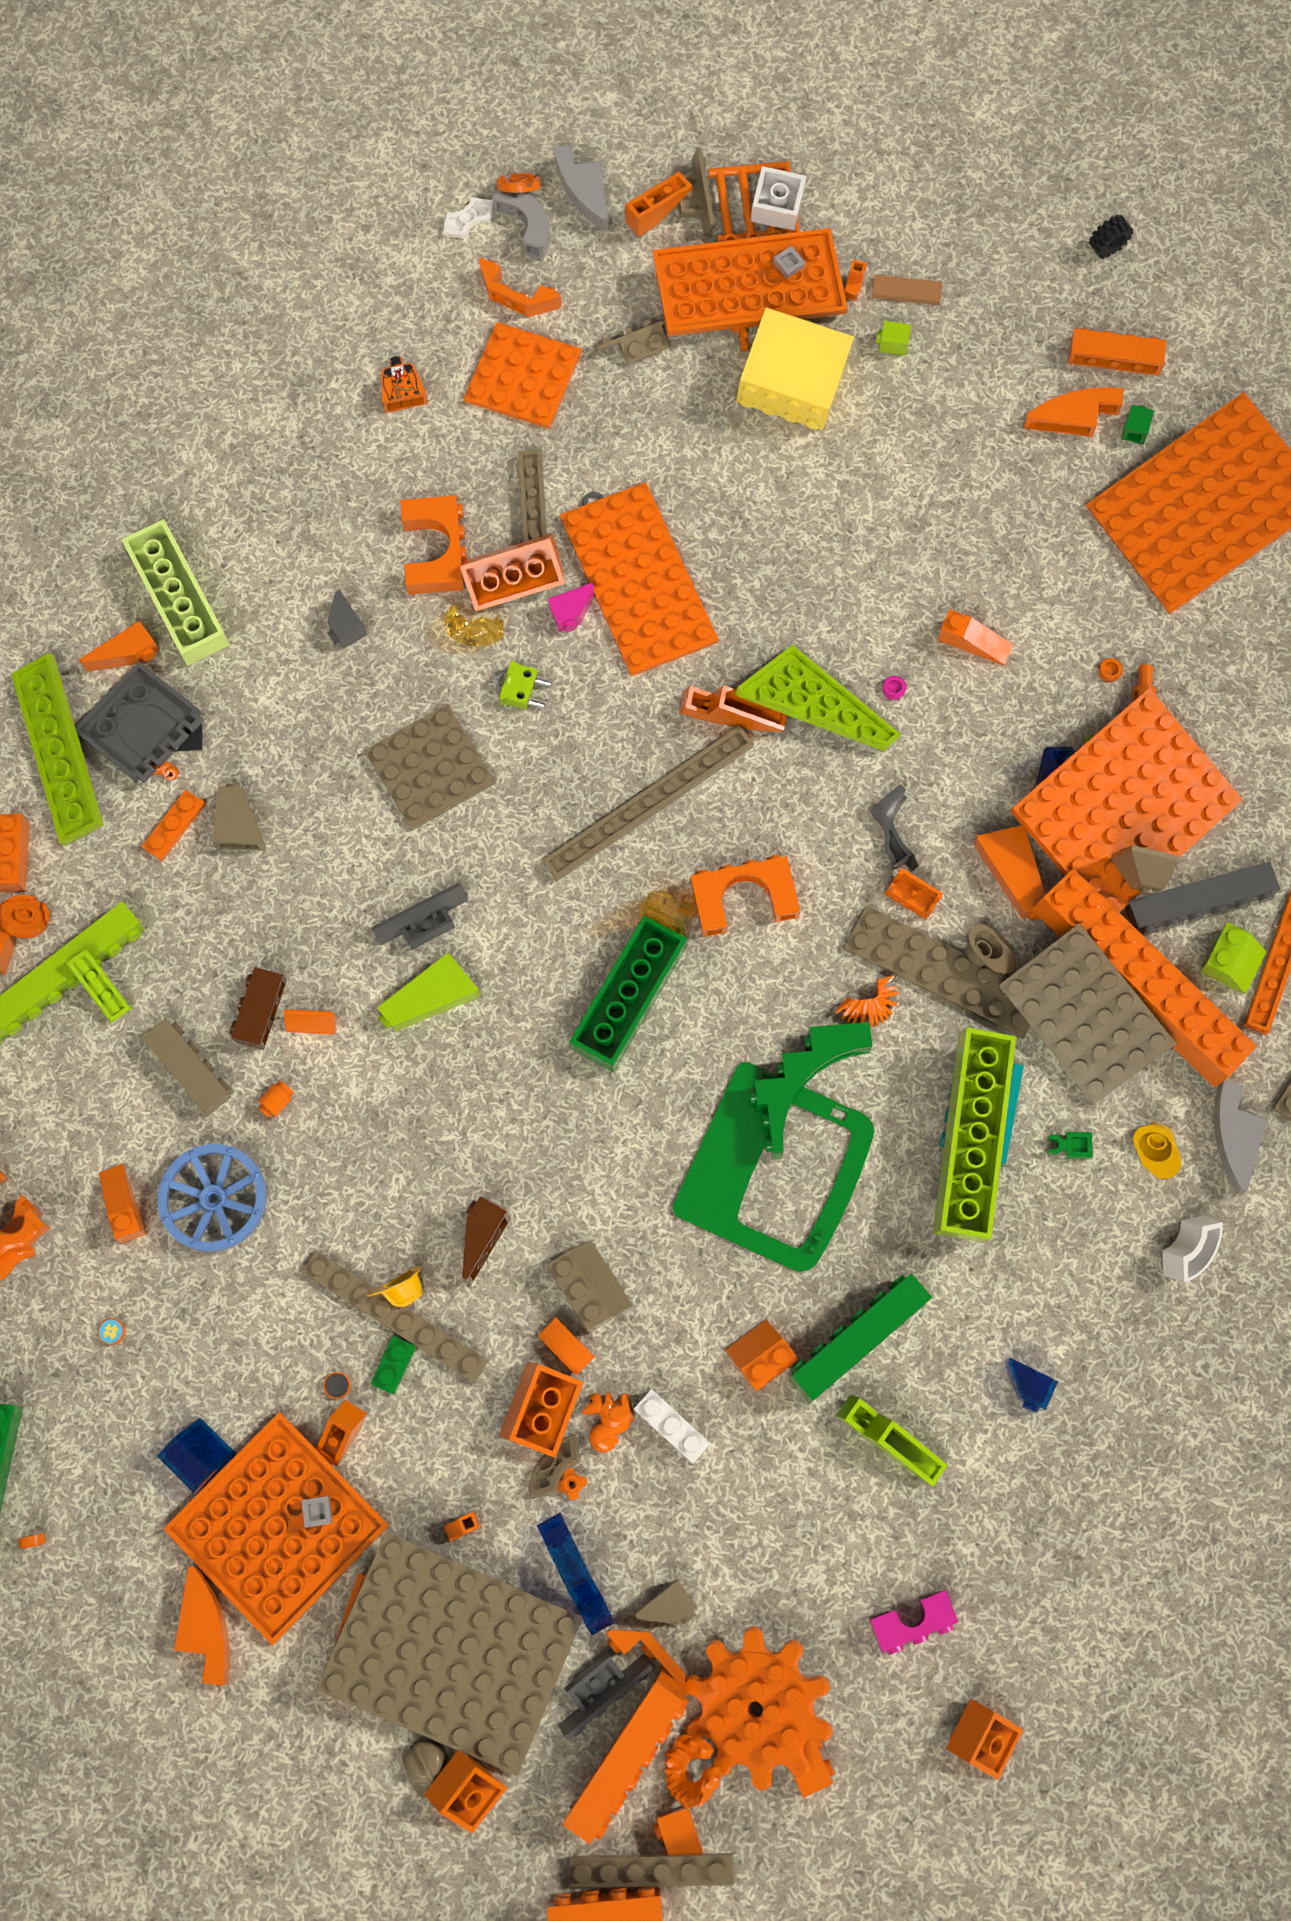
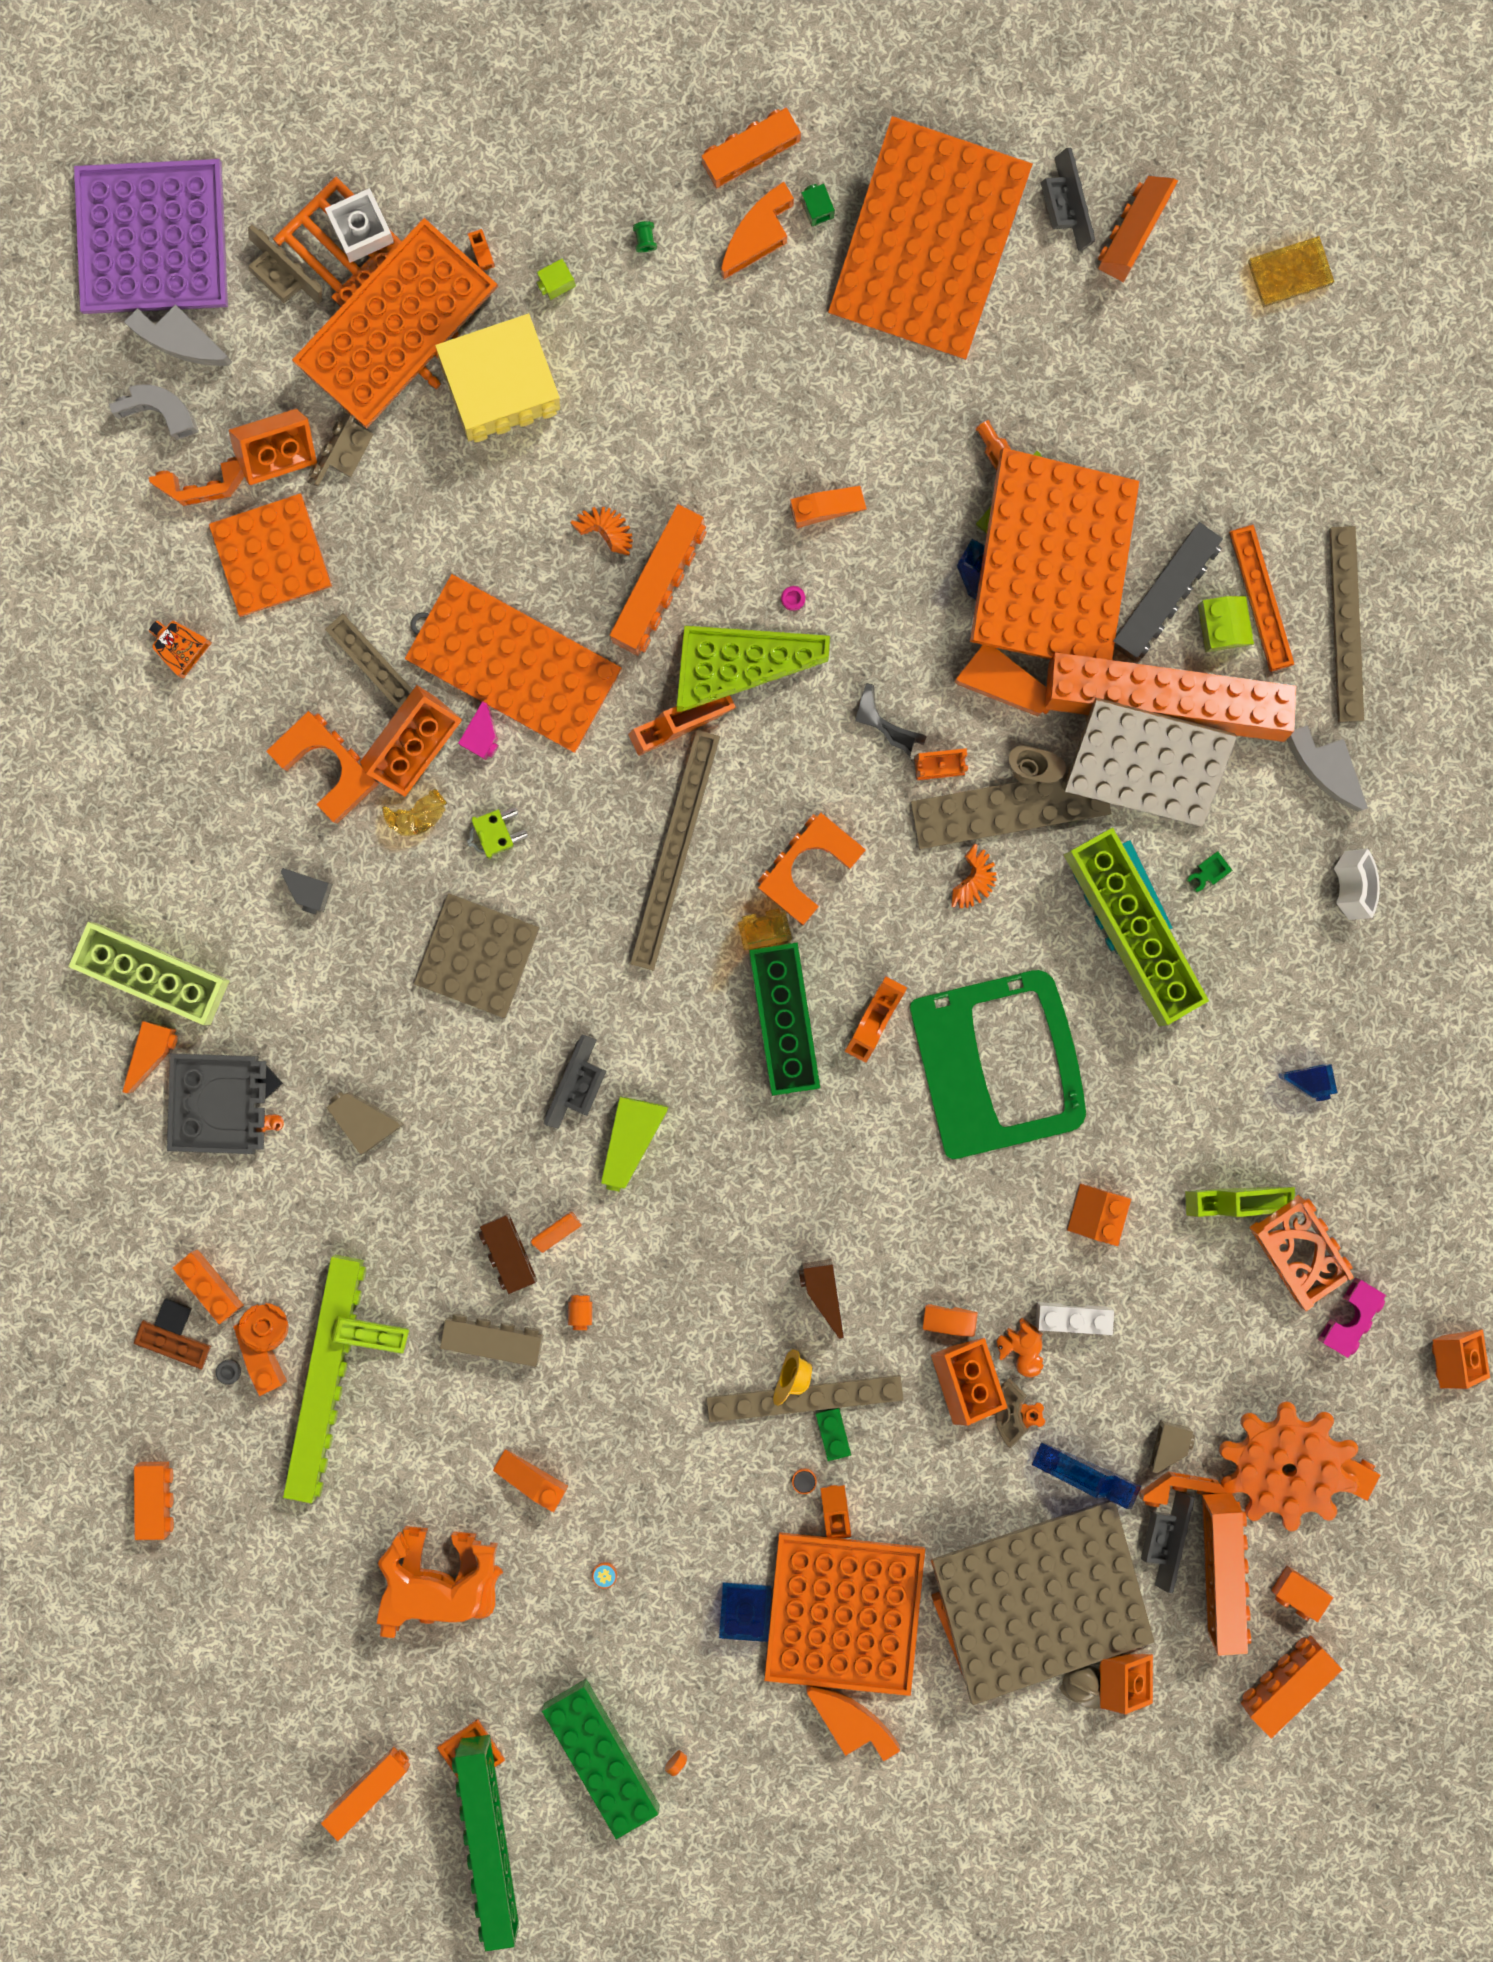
camera: 40 degrees left, 15 degrees up
lime plate [11,653,104,846] -> none
orange plate [141,789,206,861] -> none
medium blue wheel [158,1144,267,1252] -> none
light grey plate [301,1496,333,1528] -> none
white tile [442,197,494,239] -> none
orange piece [444,1512,482,1542] -> none
orange tile [496,173,541,193] -> none
dark tan slope [546,1241,633,1334] -> none
dark tan plate [569,1853,735,1888] -> none
orange slope [625,172,693,237] -> none
orange piece [664,1734,722,1809] -> none
green arch [749,1022,873,1160] -> none
light grey plate [773,246,806,279] -> none
green brick [789,1273,933,1404] -> none
medium nougat tile [872,274,943,306] -> none
black tyre [1089,215,1134,259] -> none
orange tile [1098,658,1123,682] -> none
dark tan slope [1111,845,1179,896] -> none
yellow piece [1133,1121,1182,1179] -> none
none -> medium lavender plate [74,159,228,314]
none -> orange slope [229,408,317,485]
none -> orange hair [570,507,633,556]
none -> orange brick [609,504,707,656]
none -> green bush [633,221,657,253]
none -> orange arch [845,976,907,1063]
none -> orange fence [1249,1195,1354,1311]

